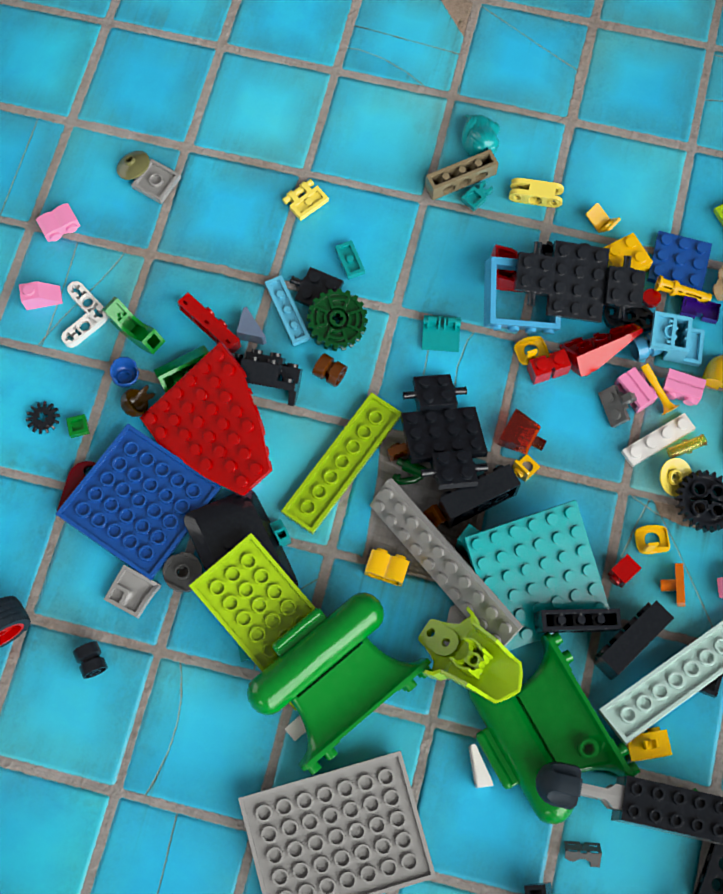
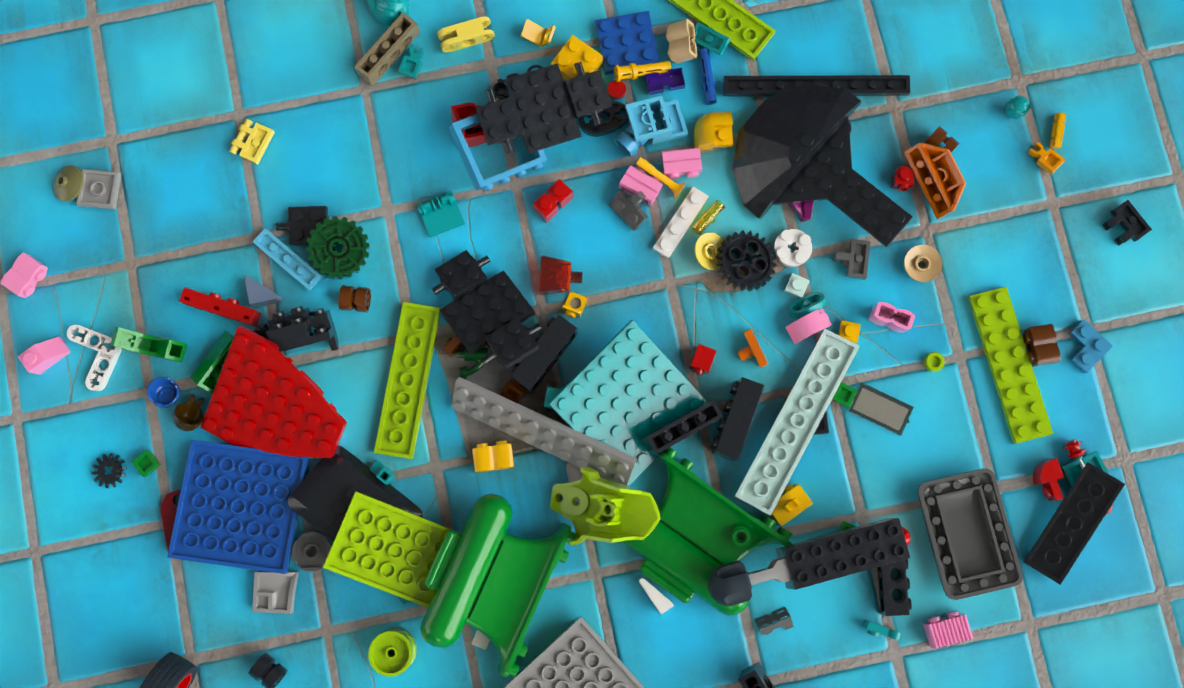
camera: 25 degrees left, 10 degrees up
teal plate [335,240,365,280] -> none
yellow piece [514,336,549,365] -> none
red wedge [559,323,643,377] -> none
yellow piece [634,525,670,555] -> none
none -> lime wheel [368,628,417,677]

